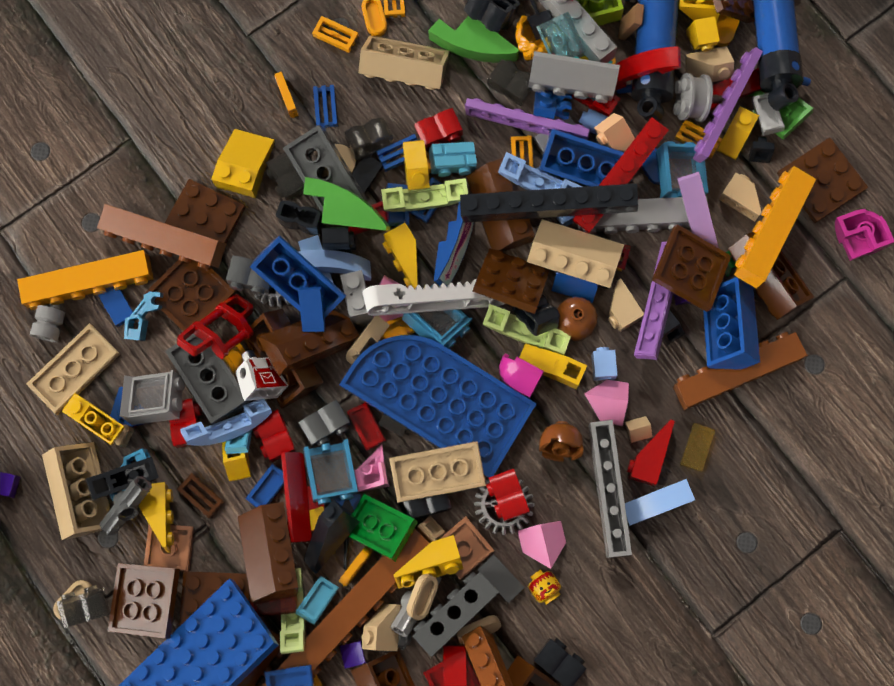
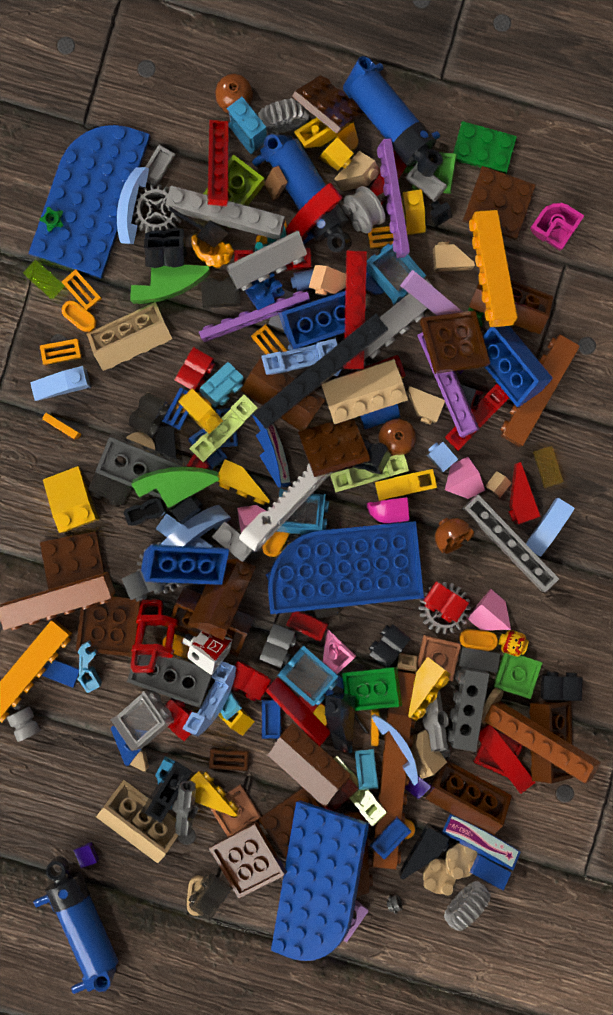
camera: 45 degrees left, 10 degrees up
tan tile [26,323,120,415] -> none
yellow slope [62,393,125,445] -> none
blue tile [298,287,326,332] -> none
blue tile [313,85,338,128] -> none
tan slope [346,316,390,364] -> none
tan tile [389,441,486,503] -> none
tan tile [407,574,438,620] -> none
clear light blue plate [537,12,586,57] -> none
none -> light blue slope [30,366,91,401]
none -> light blue slope [371,714,418,785]
none -> red slope [444,384,509,451]
none -> green plate [453,121,517,174]
none -> light orange tile [459,629,498,651]
none -> bright green plate [493,653,542,699]

